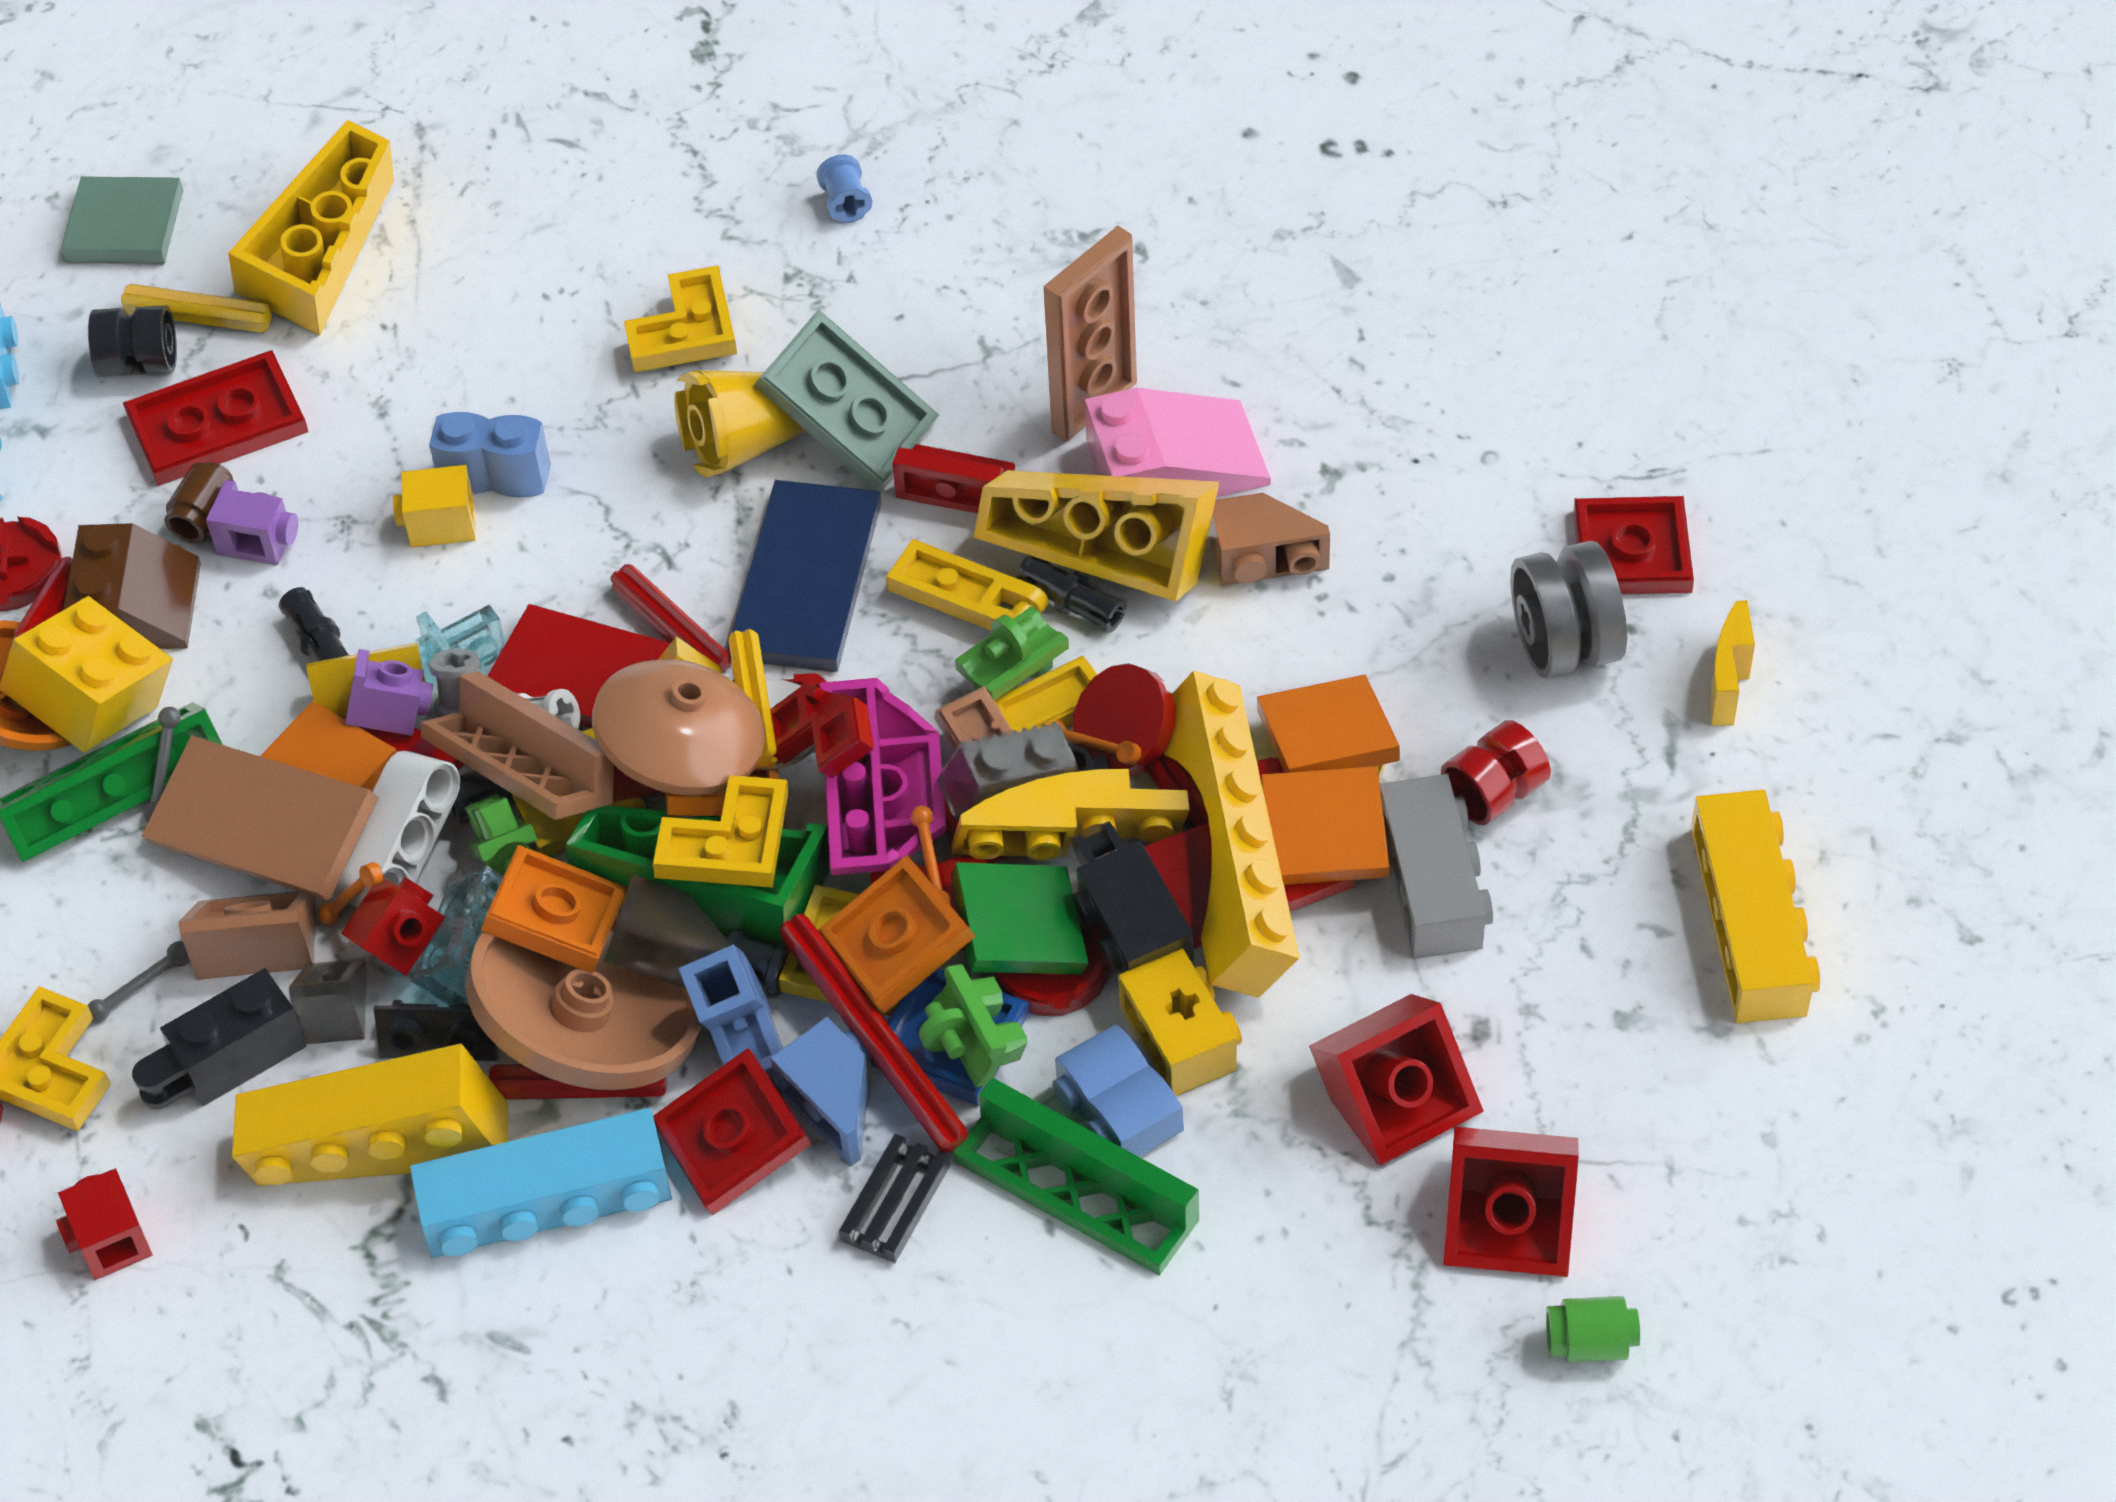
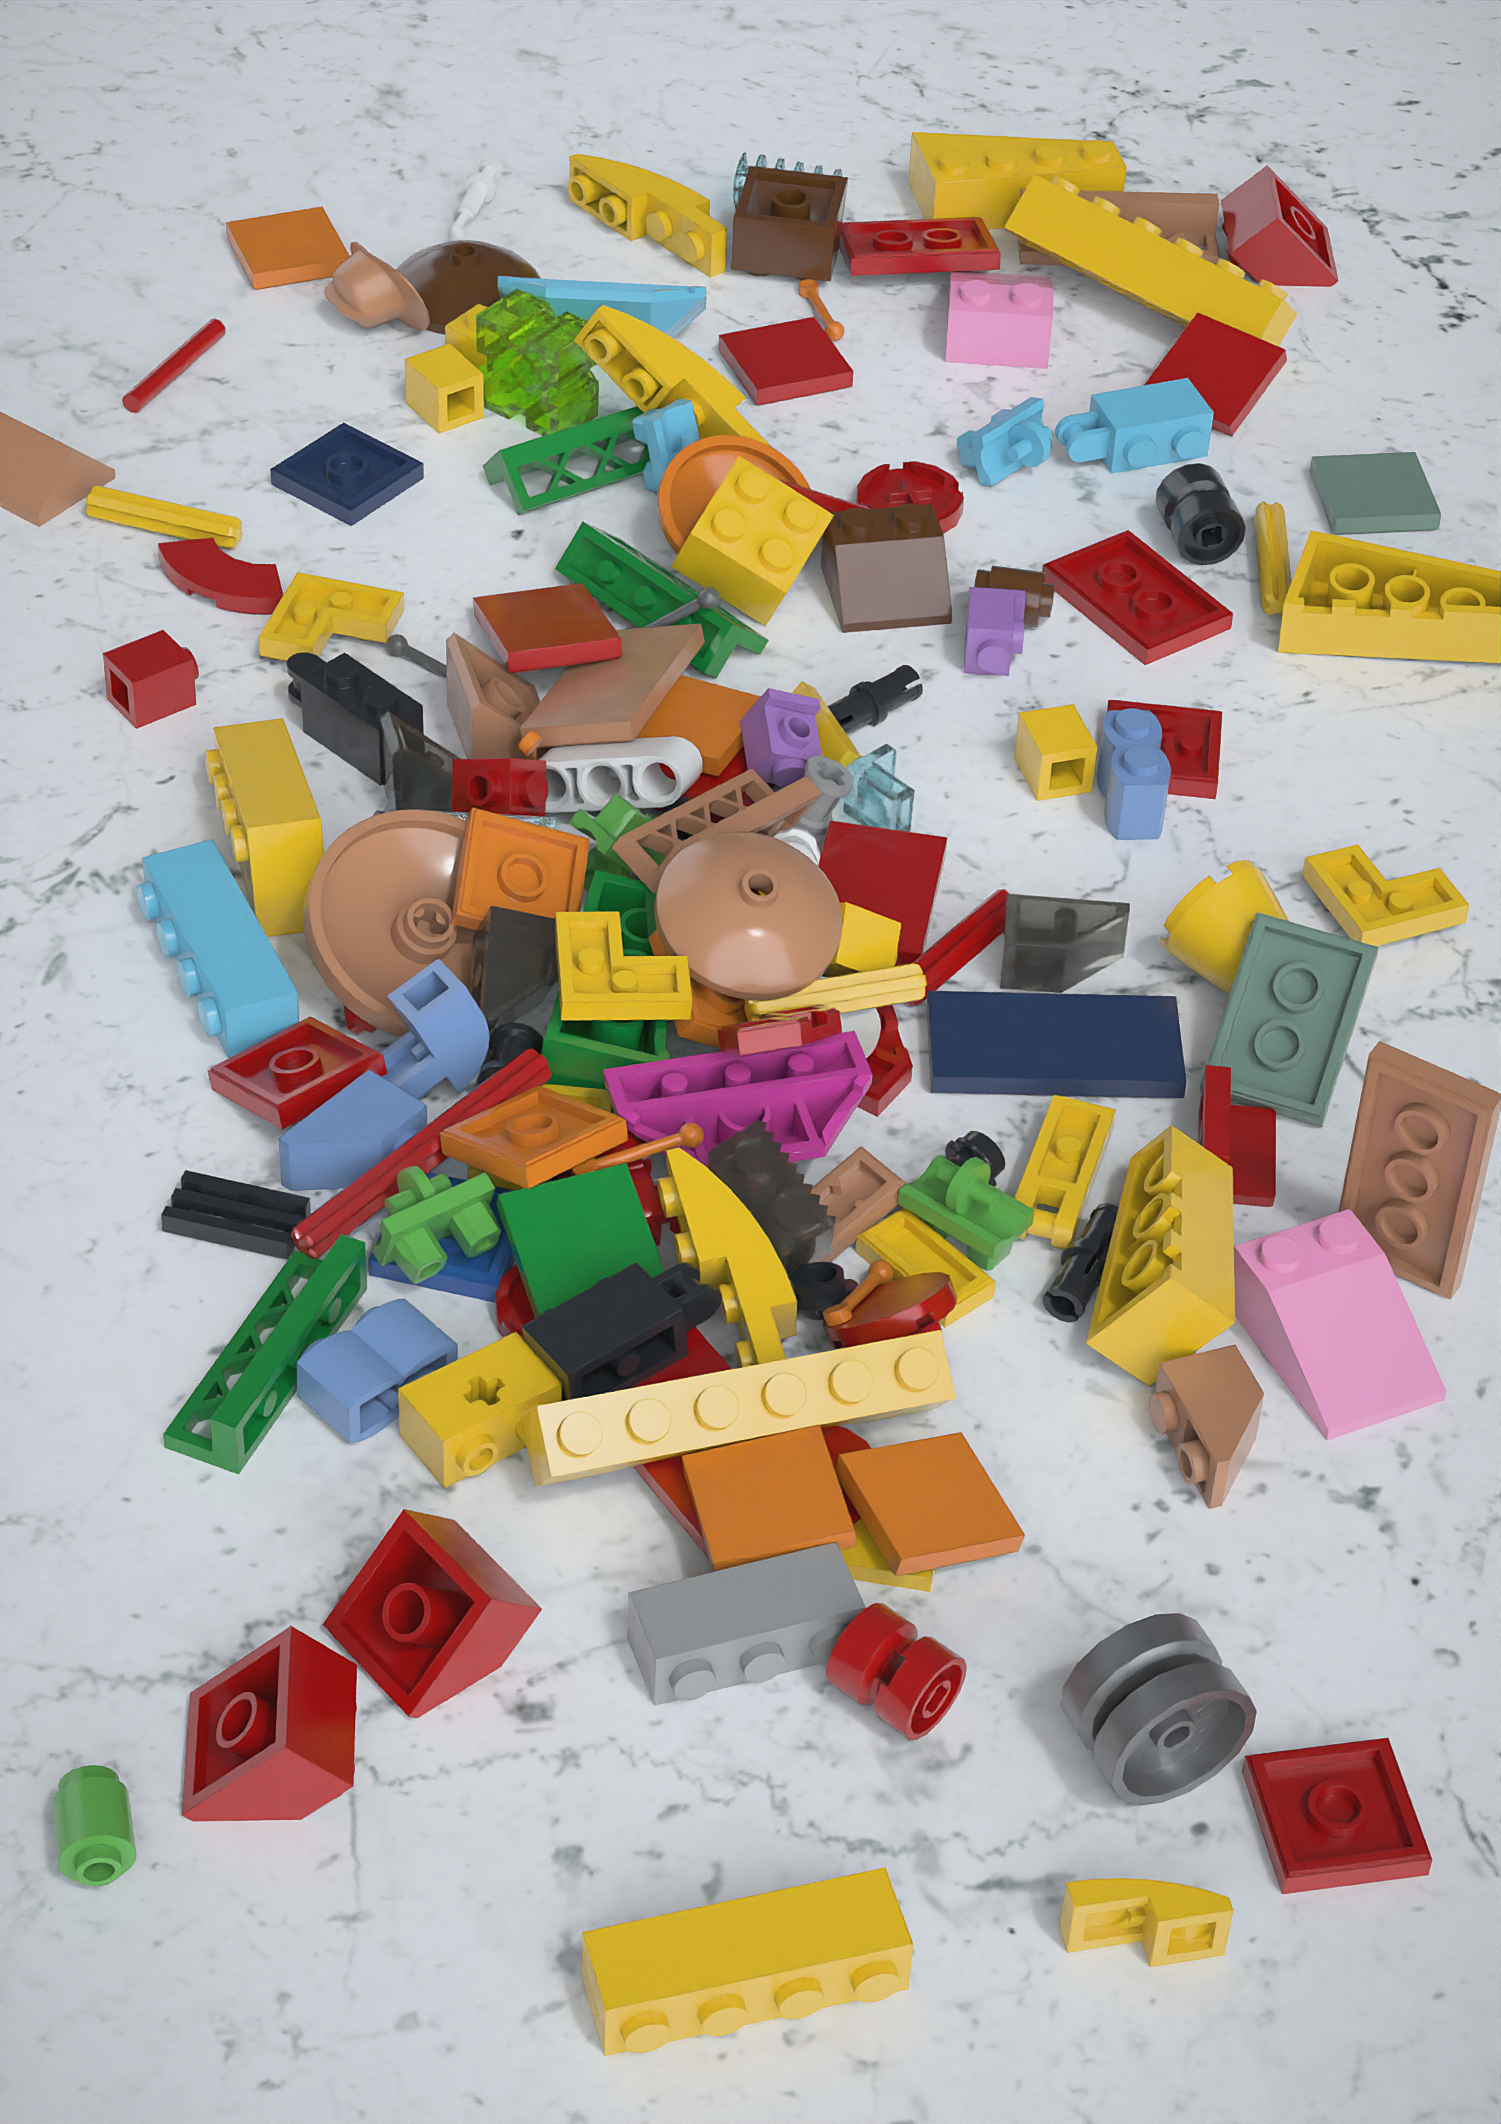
camera: 75 degrees right, 10 degrees down
none -> red tile [473,583,622,673]
none -> black plate [945,1131,1006,1187]
none -> clear smoke slope [1000,894,1130,993]
none -> red tile [1107,699,1223,799]

